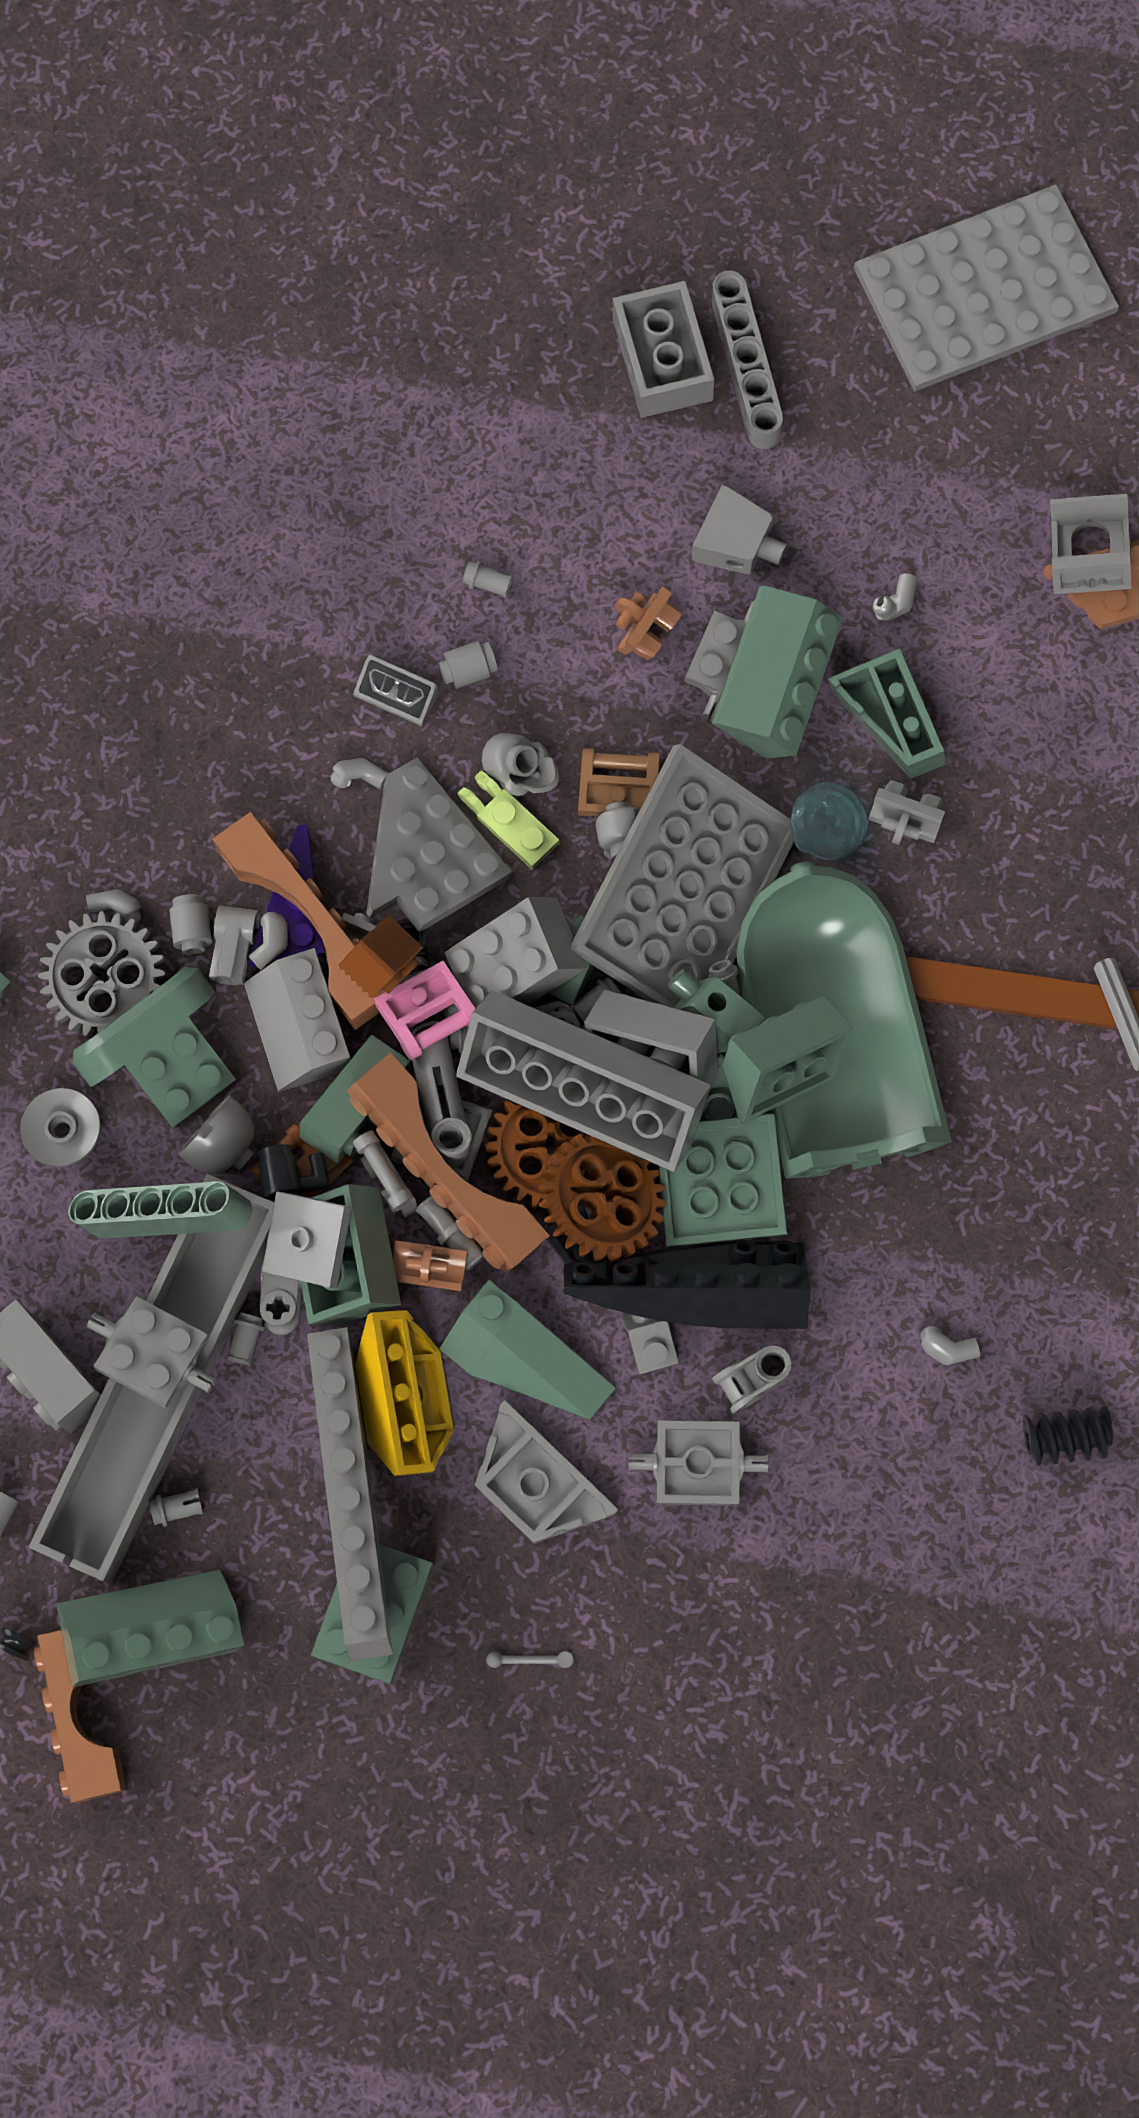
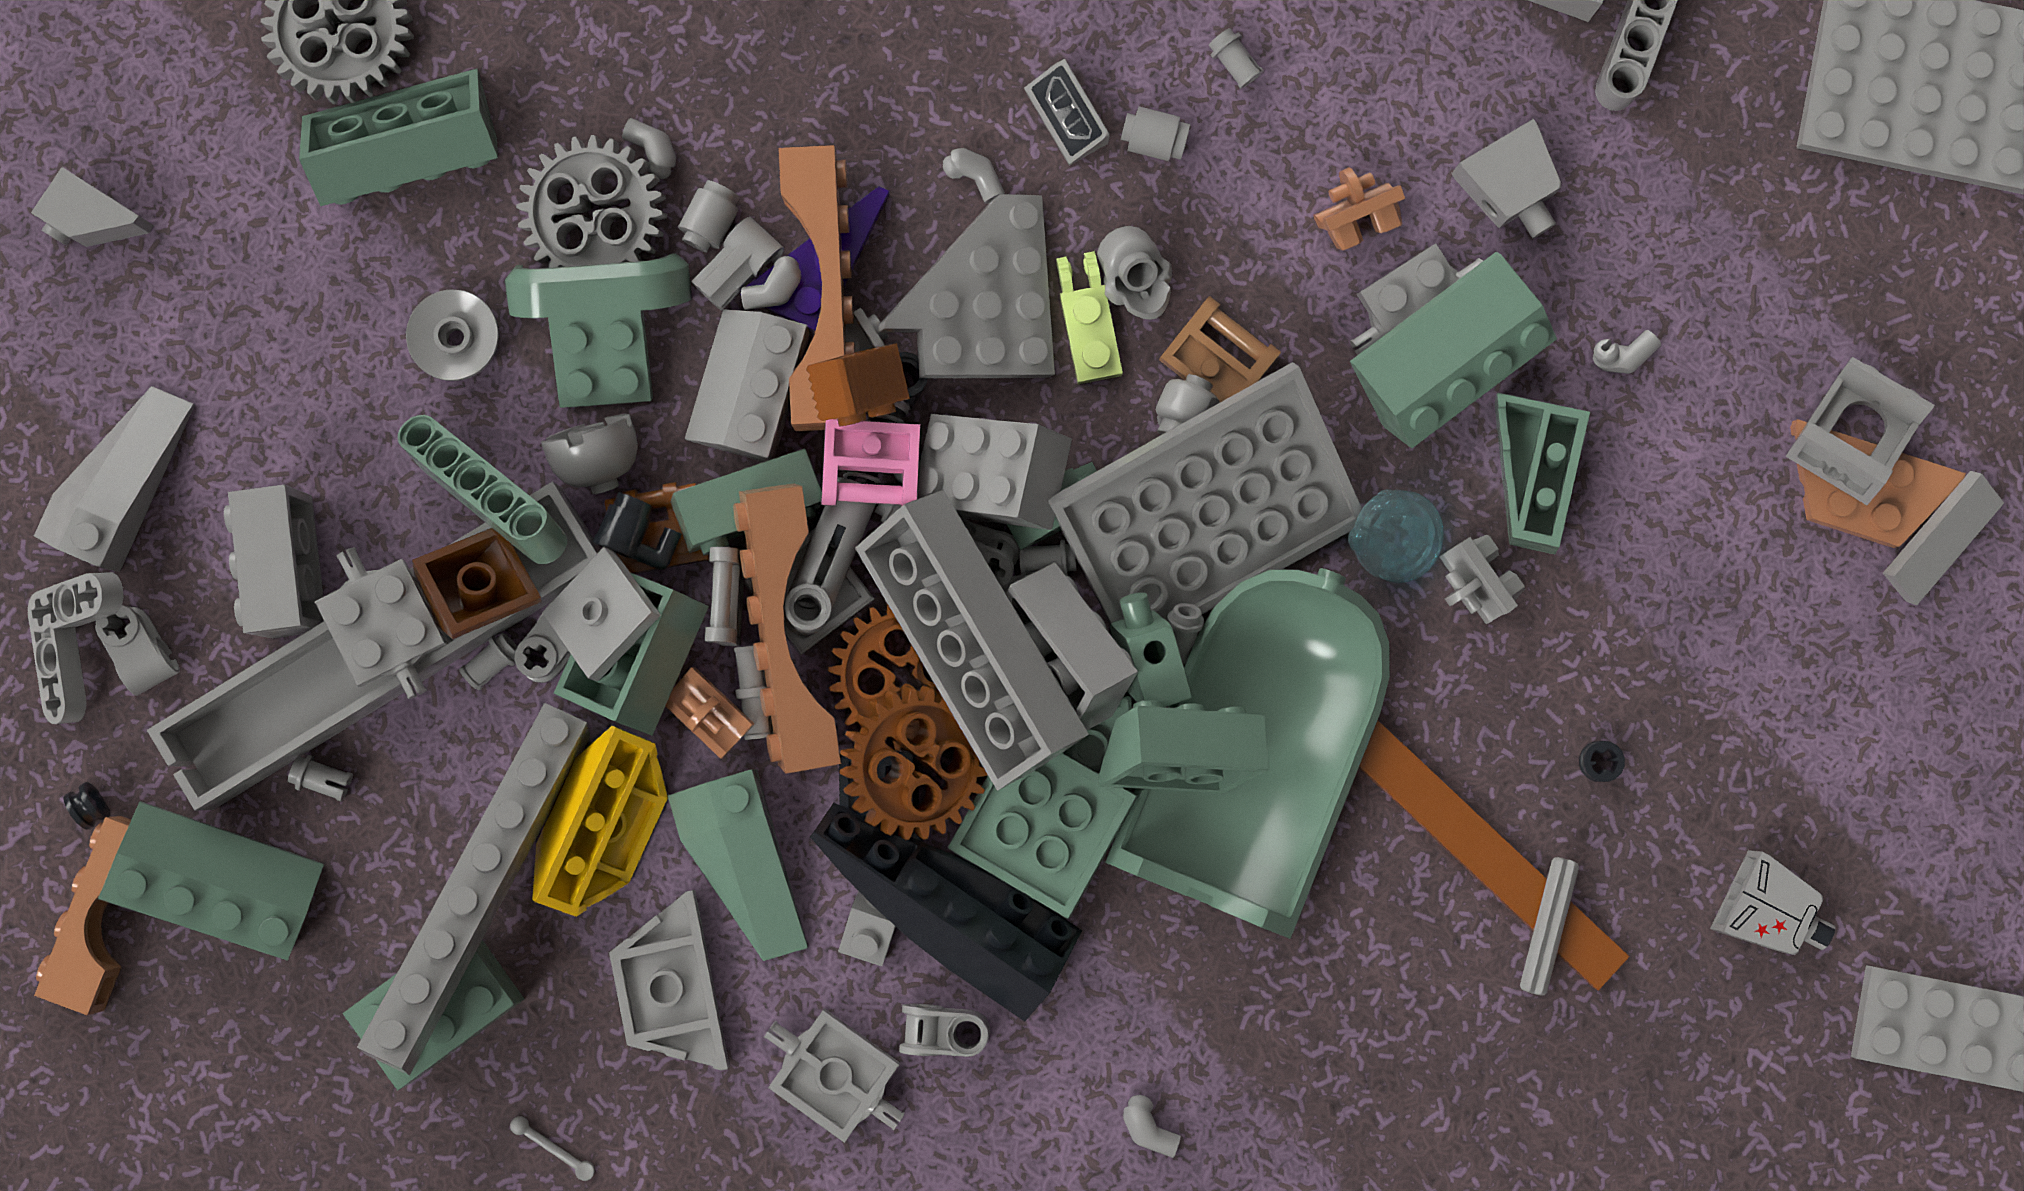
camera: 25 degrees right, 10 degrees up
none -> reddish brown slope [412,528,542,639]
none -> black bush [1579,741,1625,782]

